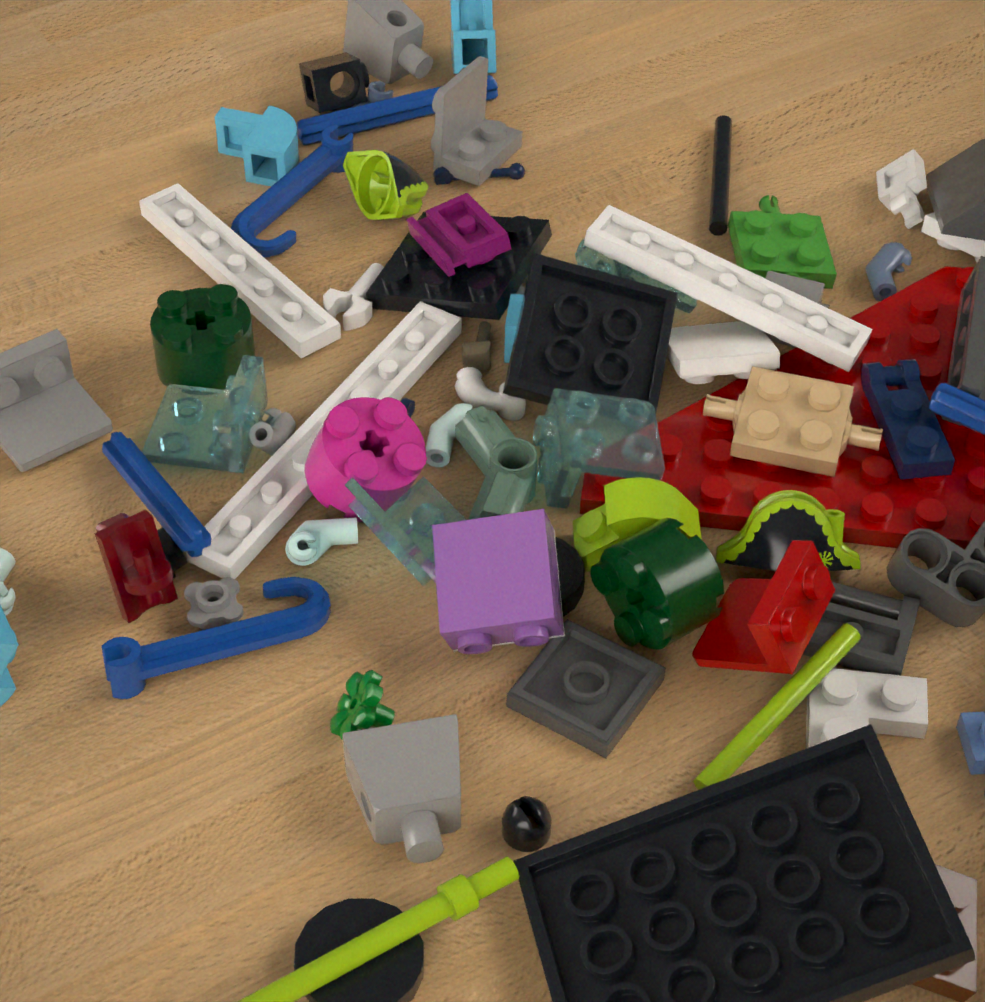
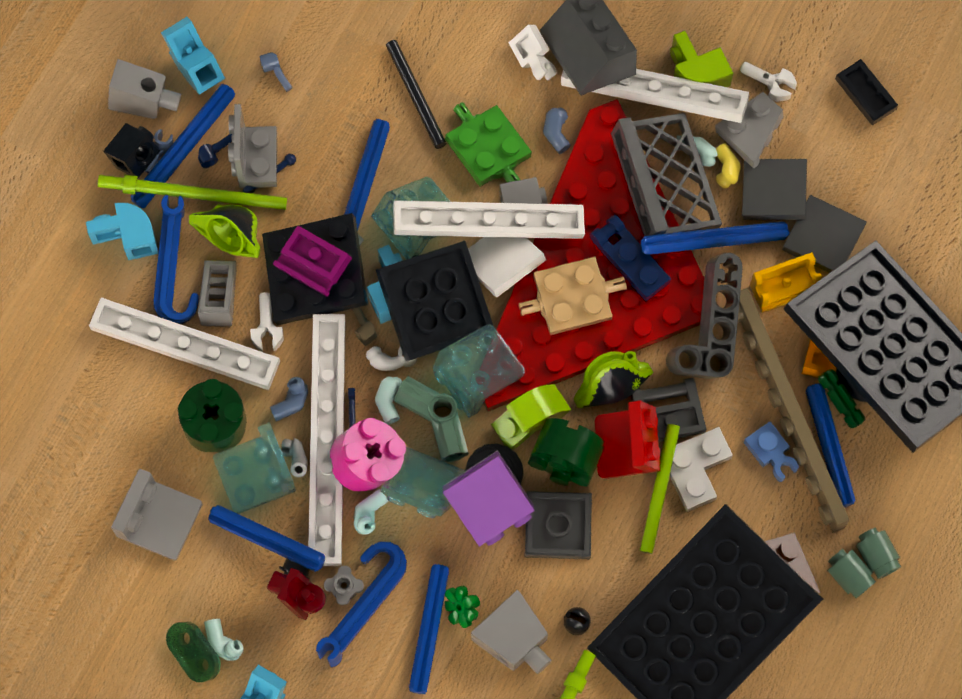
camera: 30 degrees left, 25 degrees up
none -> lime bar [98,175,287,210]
none -> dark blue hand [198,134,232,168]
none -> light grey slope [198,261,237,327]
none -> sand blue hand [260,52,293,92]
none -> sand blue arm [270,377,308,422]
none -> blue axle [344,119,390,230]
none -> blue axle [409,564,449,694]

